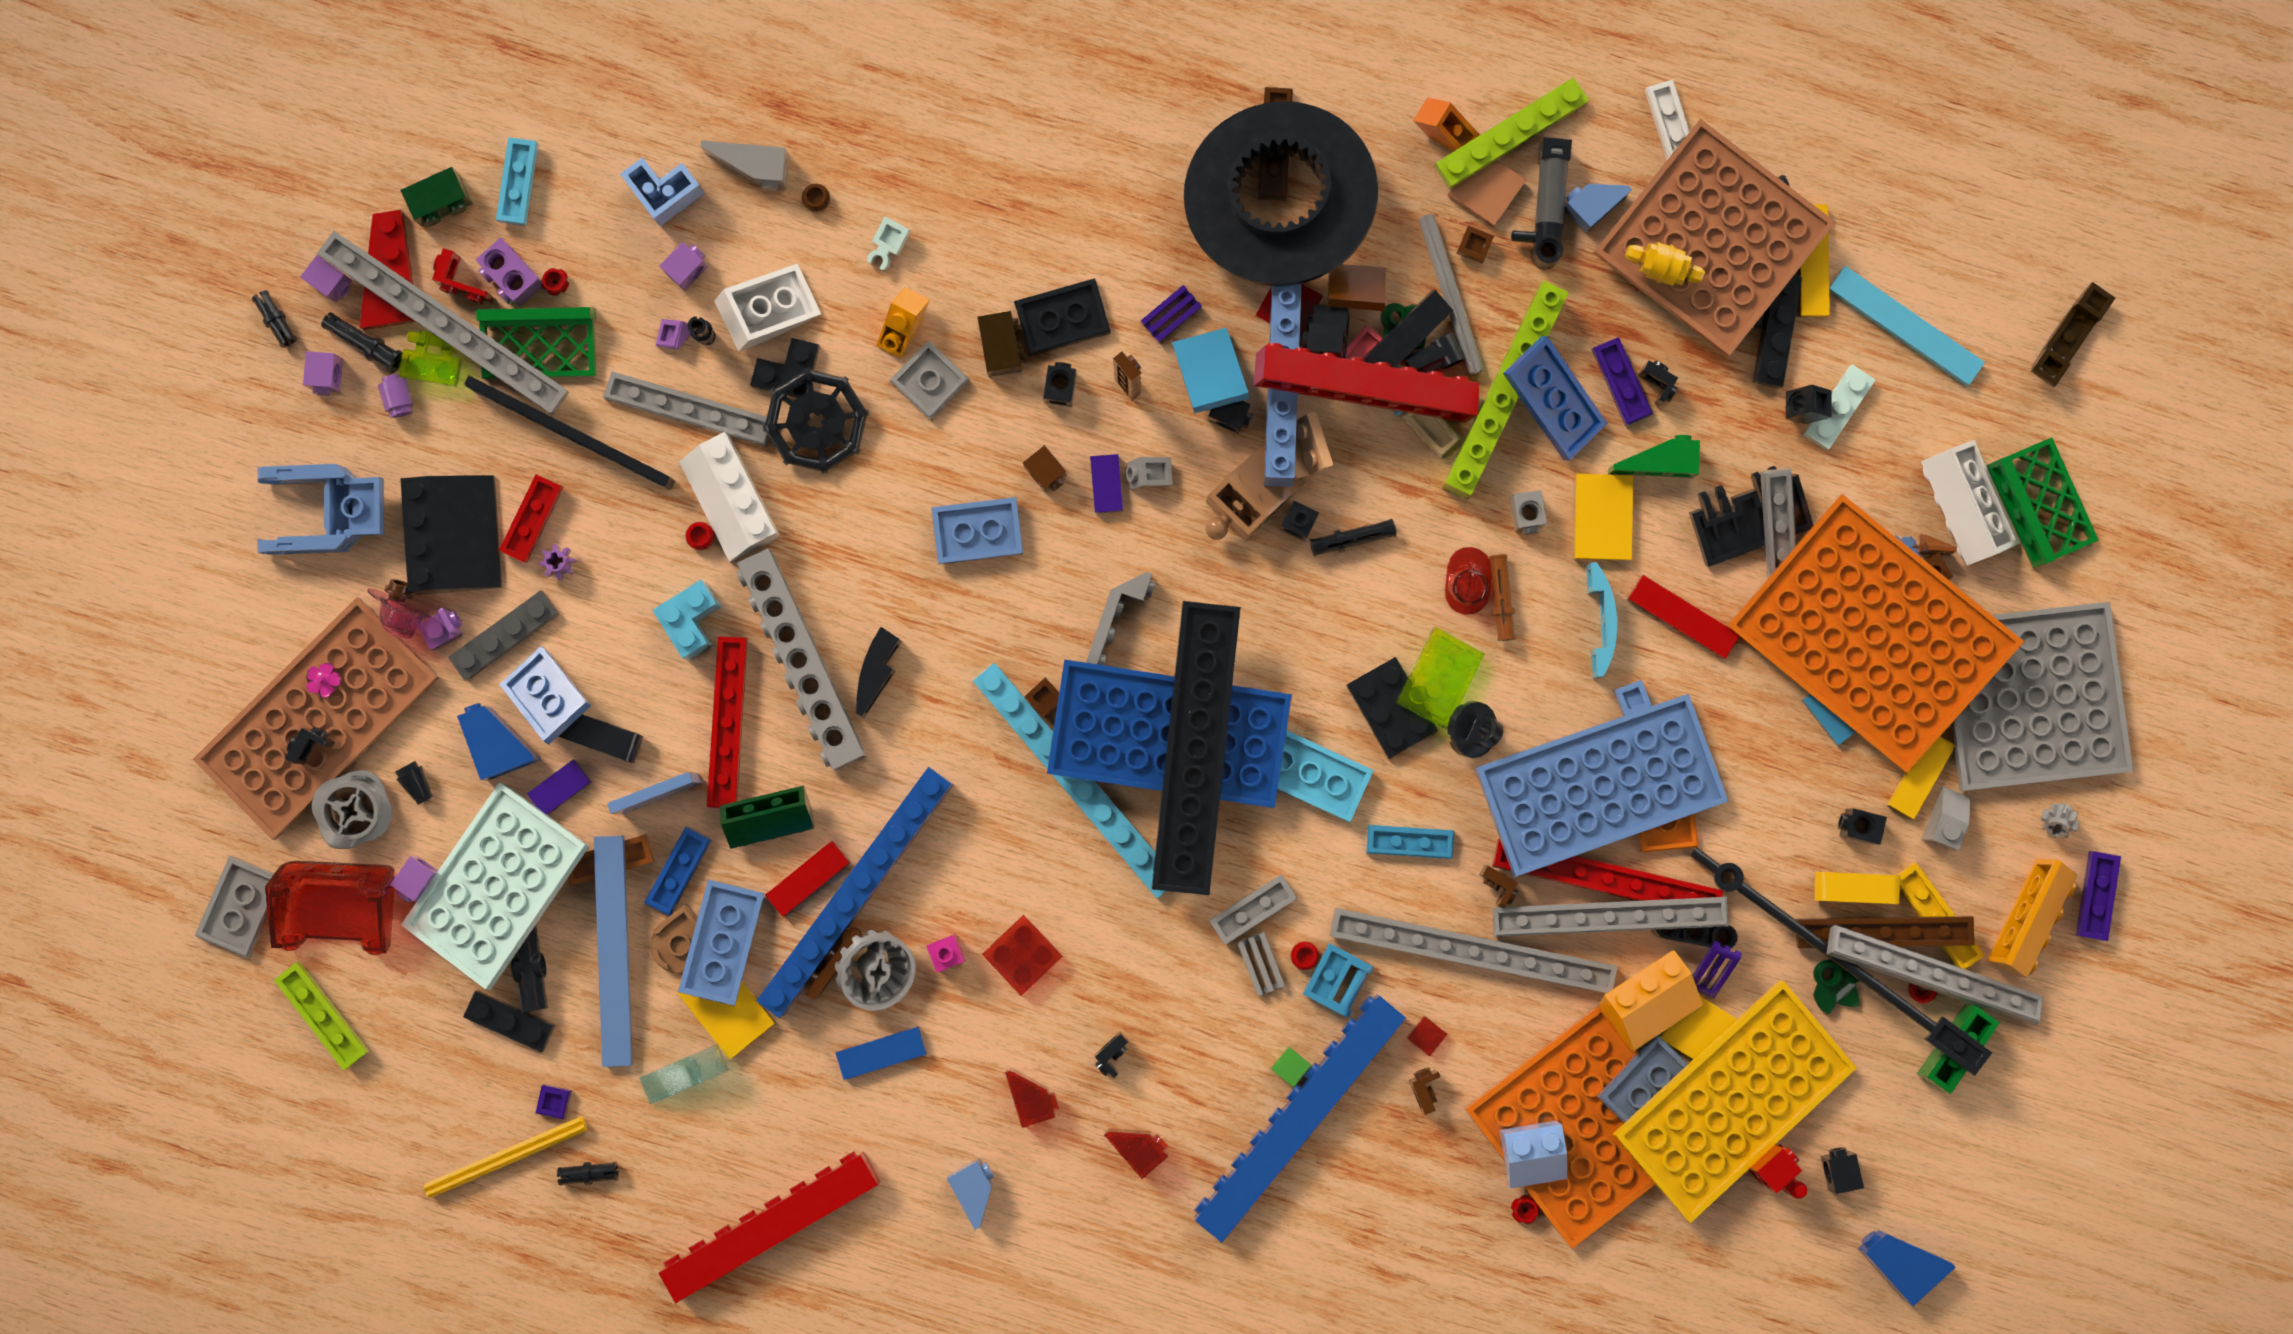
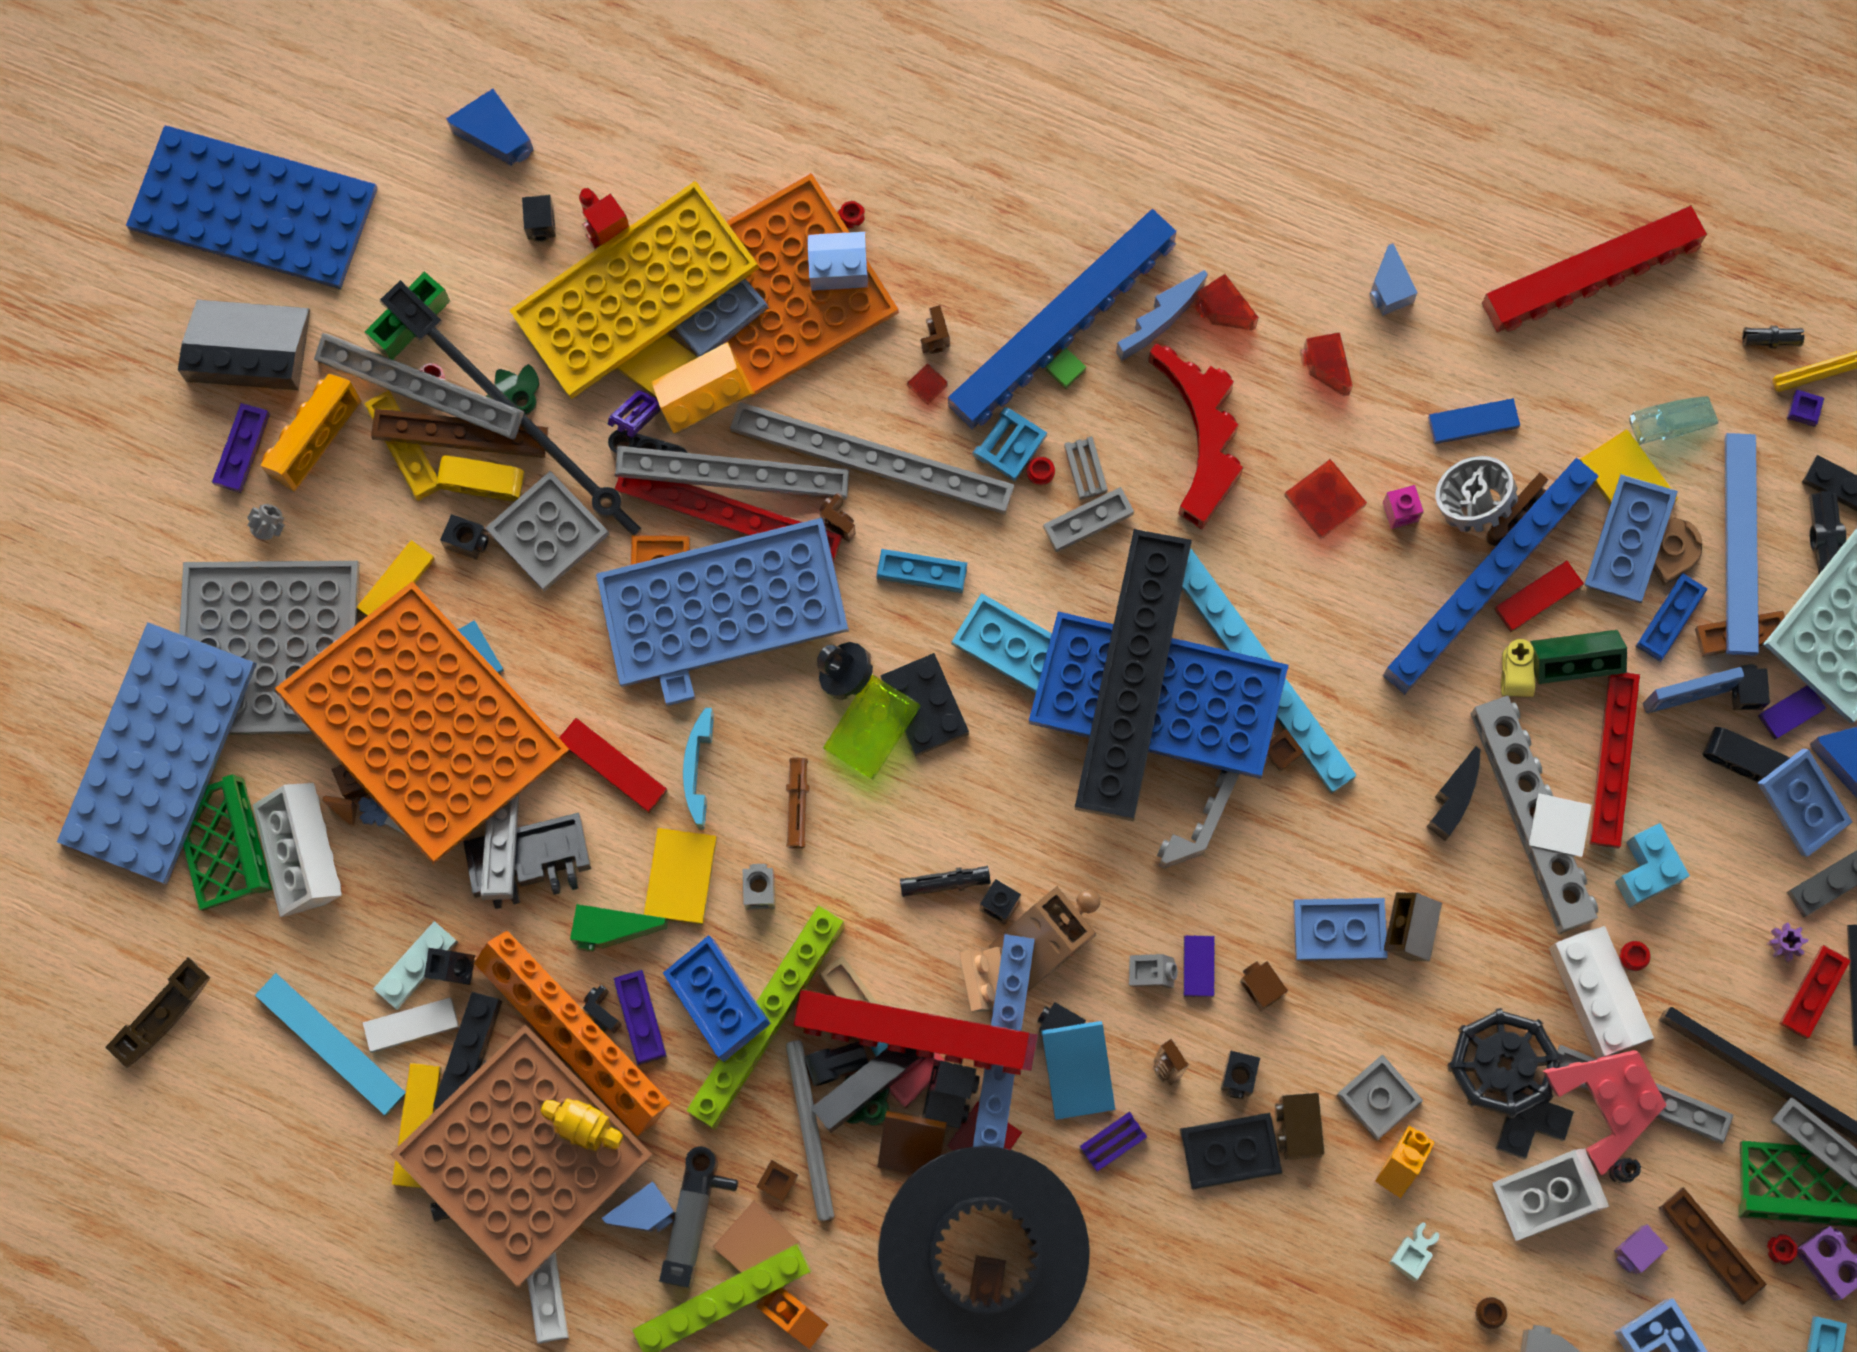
camera: 170 degrees left, 10 degrees down
medium lavender slope [655,319,691,350] -> none
black bracket [1095,1031,1128,1078] -> none
clear red piece [1445,547,1492,615] -> none
light grey slope [1921,787,1970,850] -> none
none -> medium blue plate [57,622,257,884]
none -> blue plate [126,125,378,289]
none -> slope [178,299,310,390]
none -> white tile [363,998,459,1053]
none -> orange brick [474,930,671,1137]
none -> light grey plate [485,471,609,592]
none -> medium blue slope [1116,270,1208,361]
none -> red arch [1148,343,1243,530]
none -> dark brown brick [1384,892,1442,961]
none -> light yellow piece [1501,639,1535,697]
none -> white sticker [1529,793,1592,857]
none -> coral wing [1543,1050,1667,1176]
none -> reddish brown tile [1659,1187,1767,1305]
none -> black brick [1731,664,1770,710]

